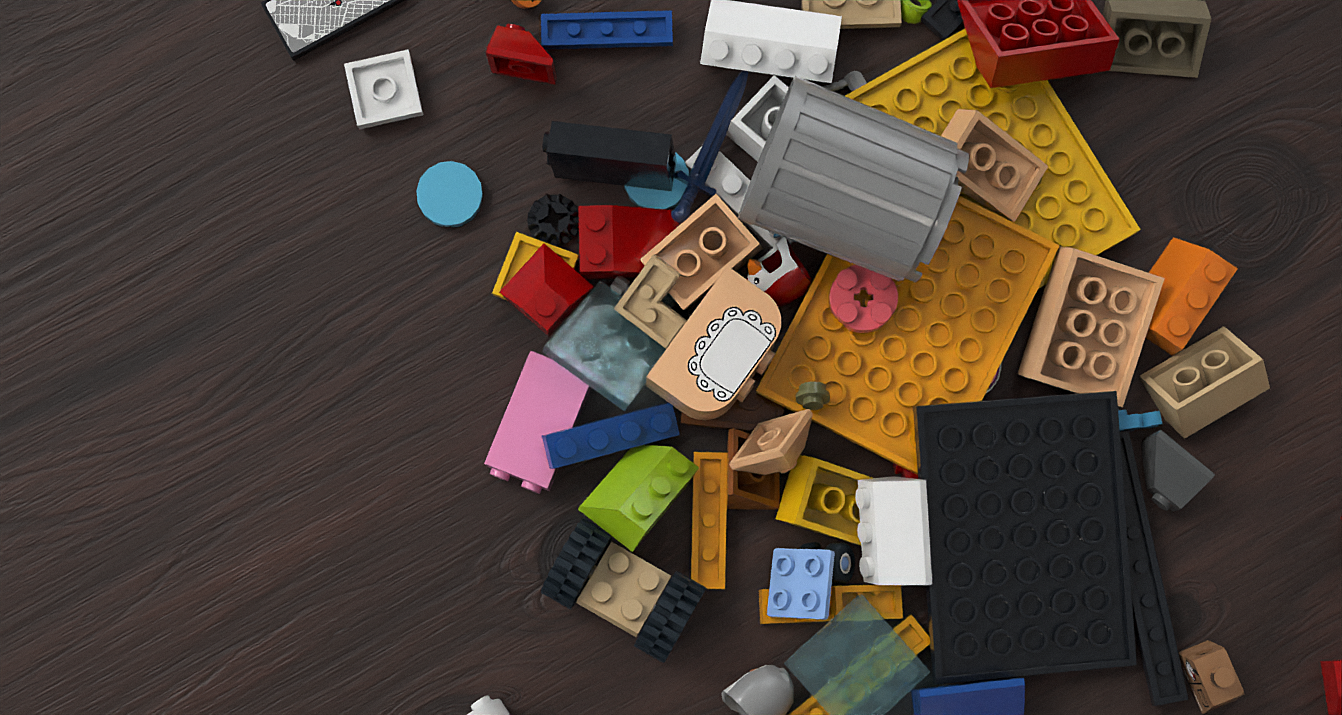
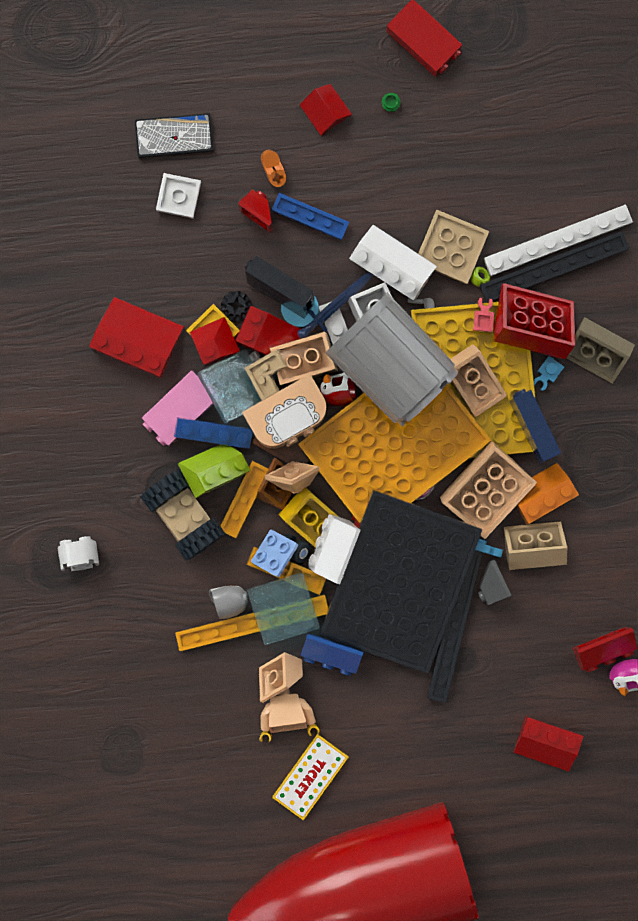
camera: 30 degrees right, 5 degrees up
medium azure tile [416,161,483,227] -> none
olive plate [796,382,830,410] -> none
coral plate [829,265,898,333] -> none
medium nougat torso [1178,640,1244,714] -> none
none -> red slope [89,297,184,379]
none -> coral plate [473,298,494,333]
none -> dark blue brick [510,389,561,464]
none -> dark azure plate [533,356,564,392]

